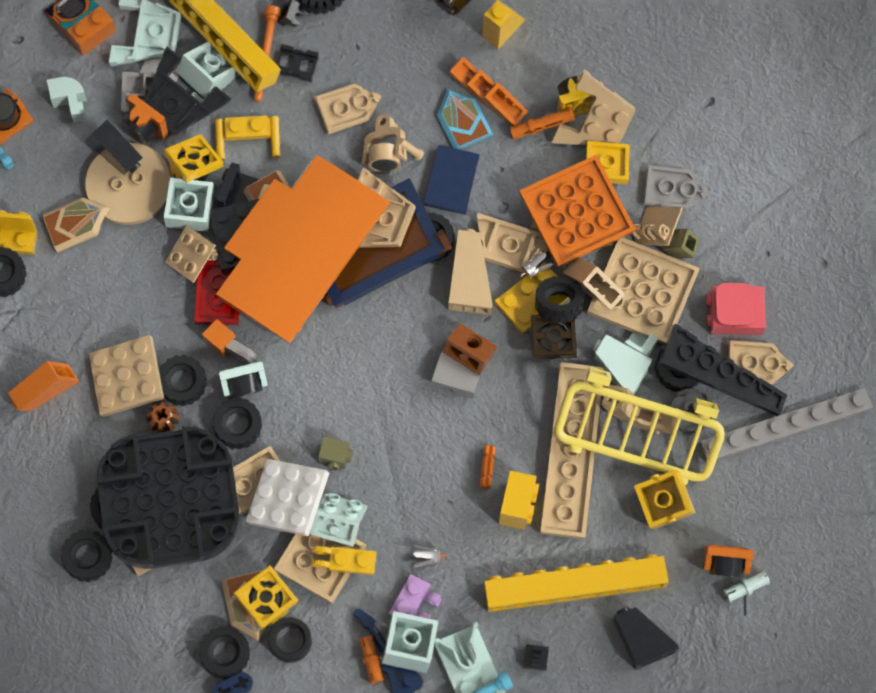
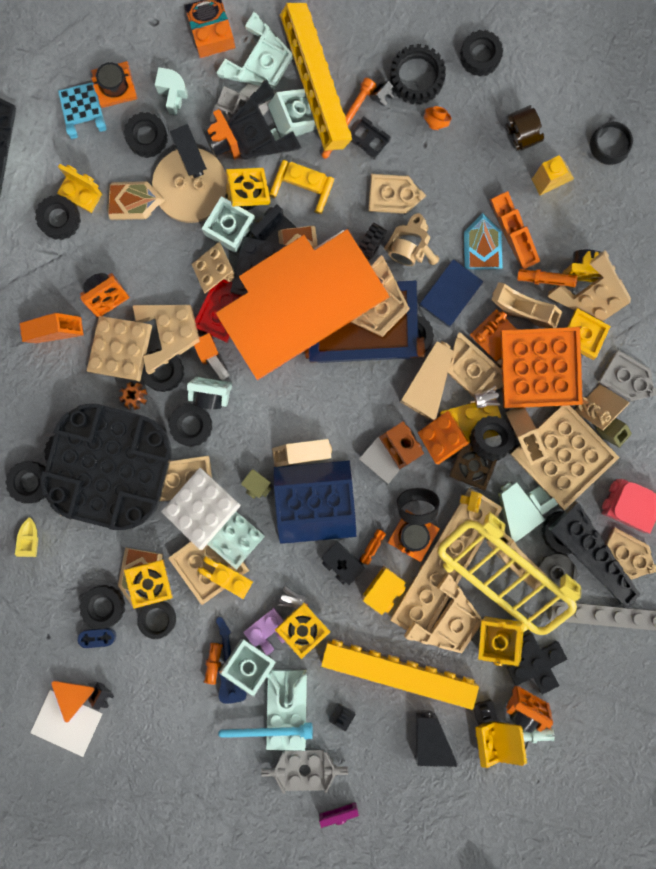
camera: 25 degrees right, 15 degrees up
none -> light yellow plate [15,518,39,557]
none -> orange piece [80,273,130,318]
none -> black tyre [124,112,168,158]
none -> tan wing [133,305,200,374]
none -> slope [272,439,332,467]
none -> dark blue slope [273,460,357,544]
none -> yellow piece [275,602,330,659]
none -> black brick [321,540,365,585]
none -> black tyre [359,223,387,260]
none -> piece [387,510,440,562]
none -> black tyre [397,488,440,525]
none -> tan wing [404,573,482,653]
none -> orange plate [417,411,469,465]
none -> orange plate [423,106,452,130]
none -> yellow tile [460,491,482,513]
none -> orange hinge [470,309,517,362]
none -> black tile [473,699,497,725]
none -> yellow bracket [475,721,527,768]
none -> tan arch [492,282,562,328]
none -> black plate [506,632,568,695]

